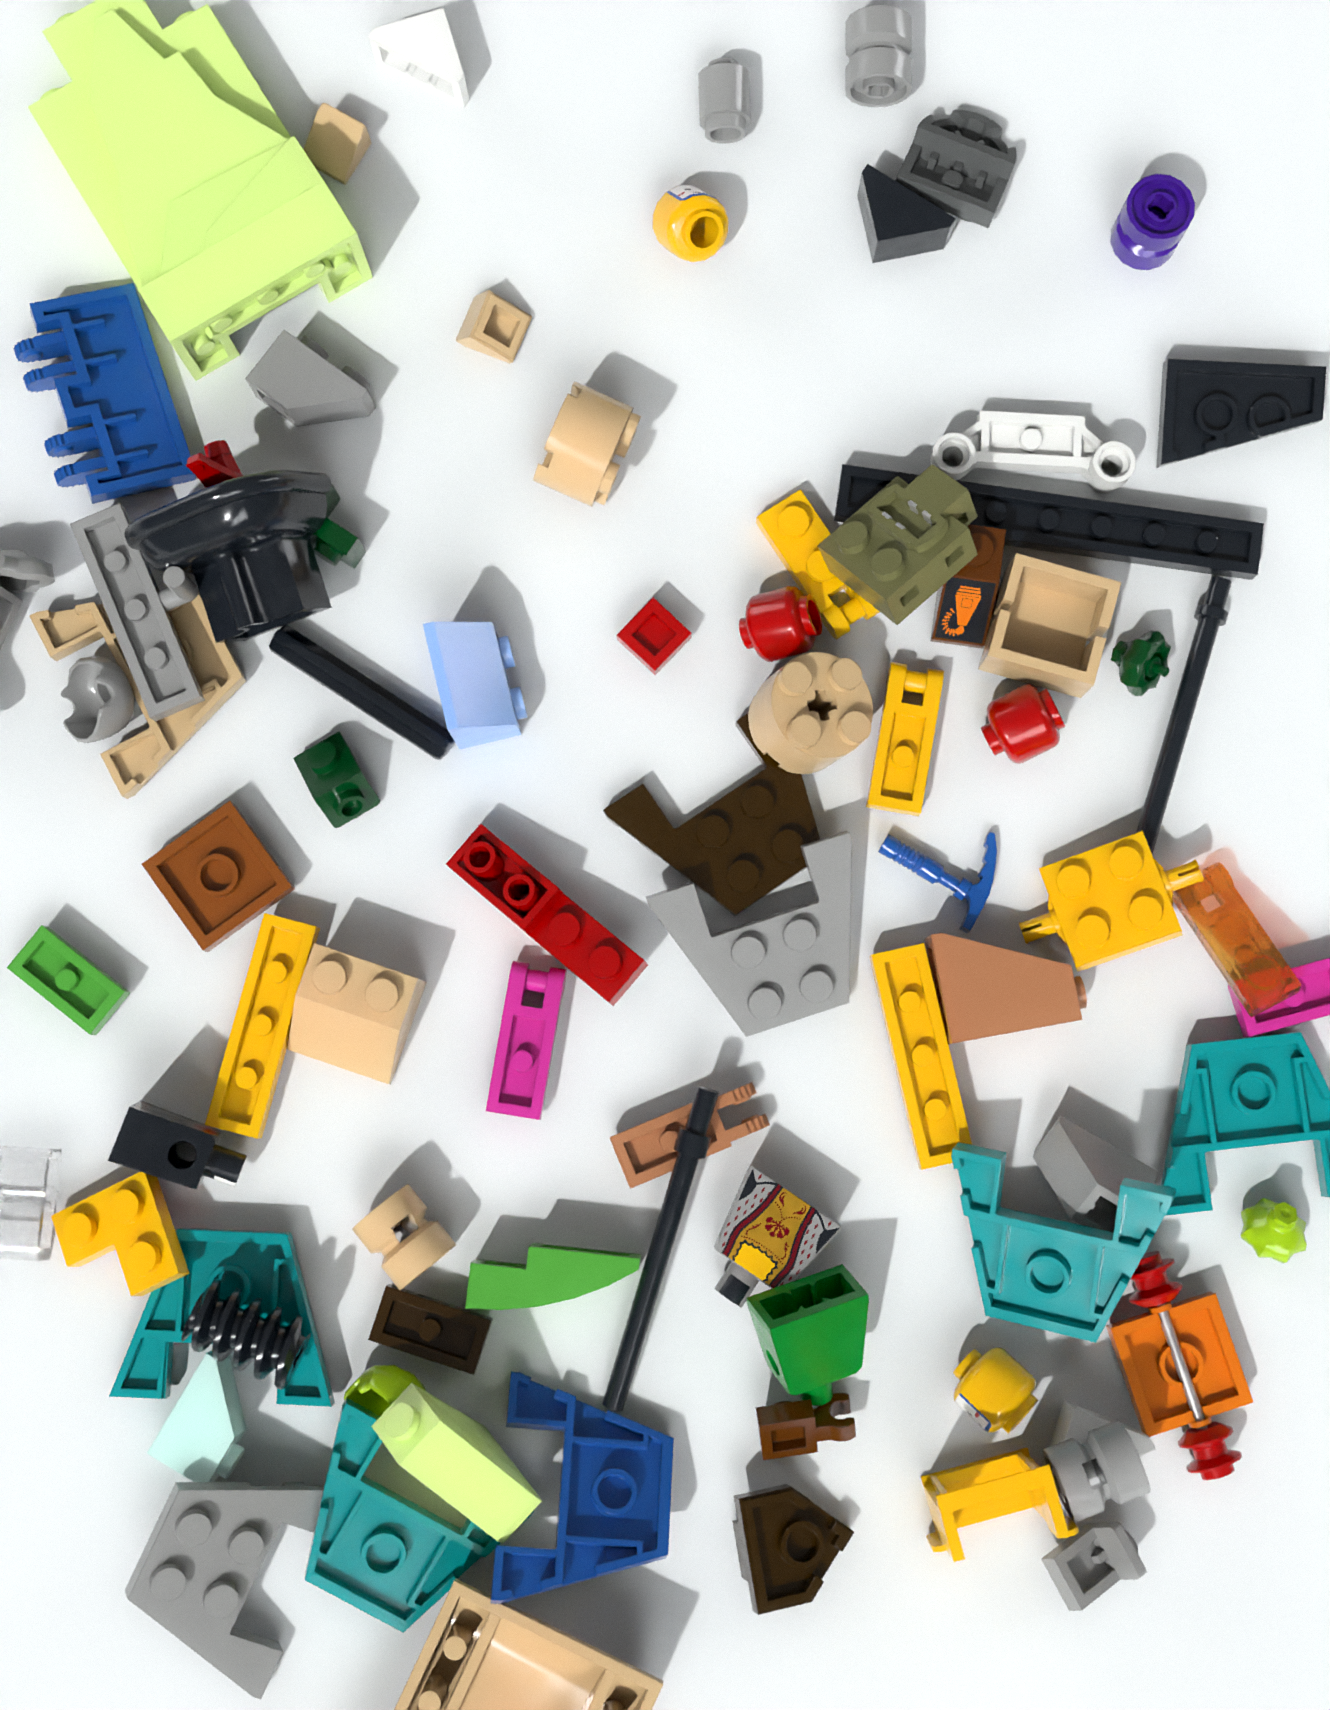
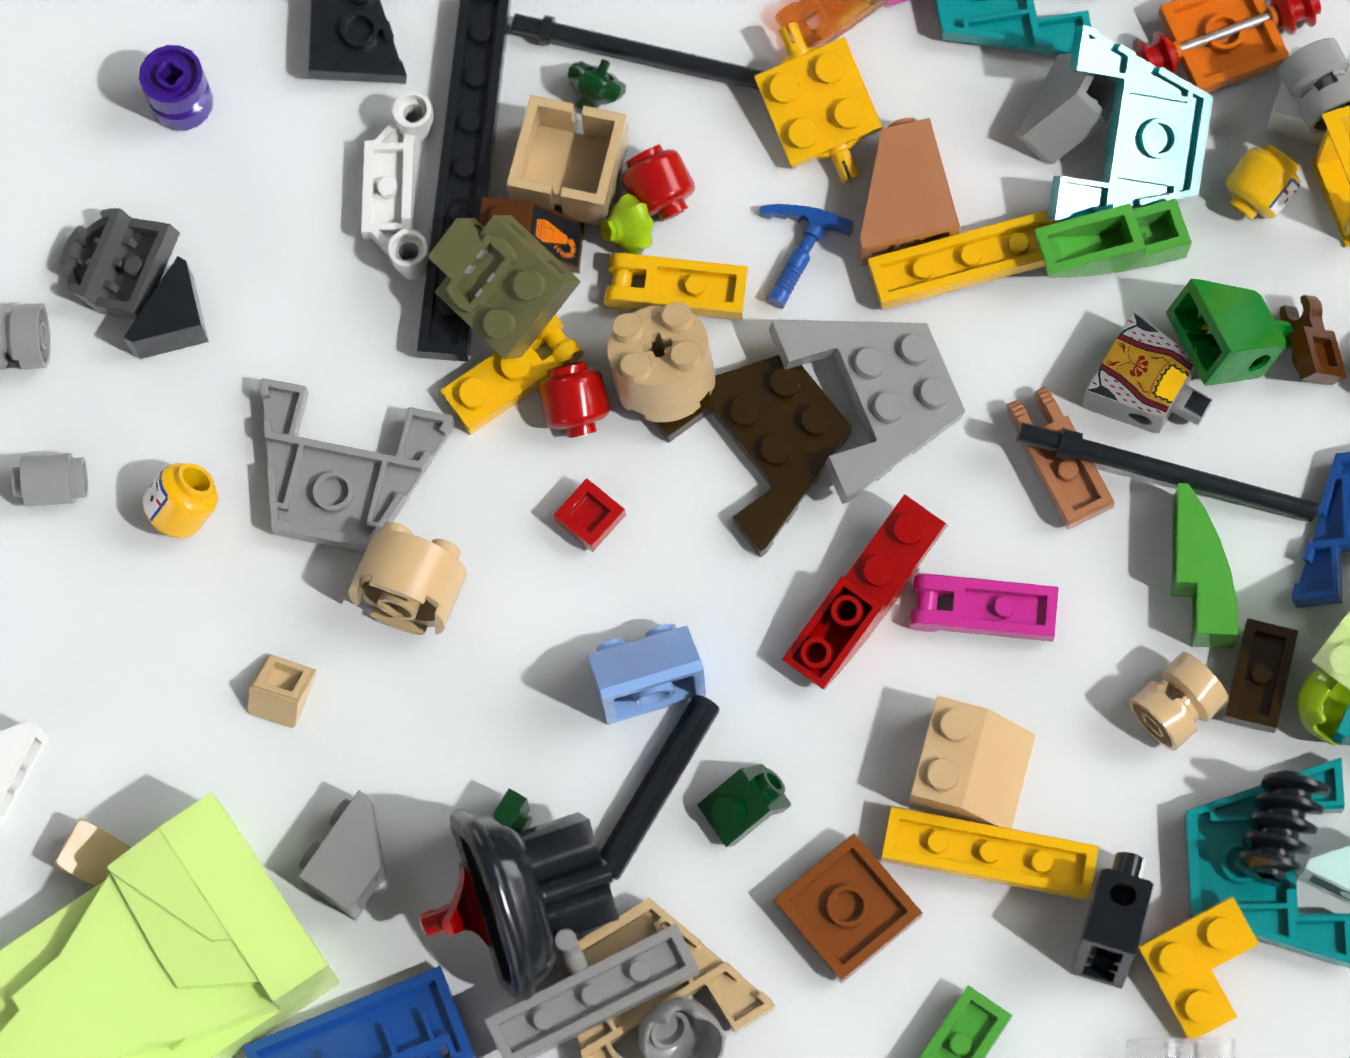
camera: 90 degrees left, 10 degrees down
none -> light grey wing [261,378,455,553]
none -> lime piece [600,194,654,255]
none -> bright green slope [1034,198,1192,278]

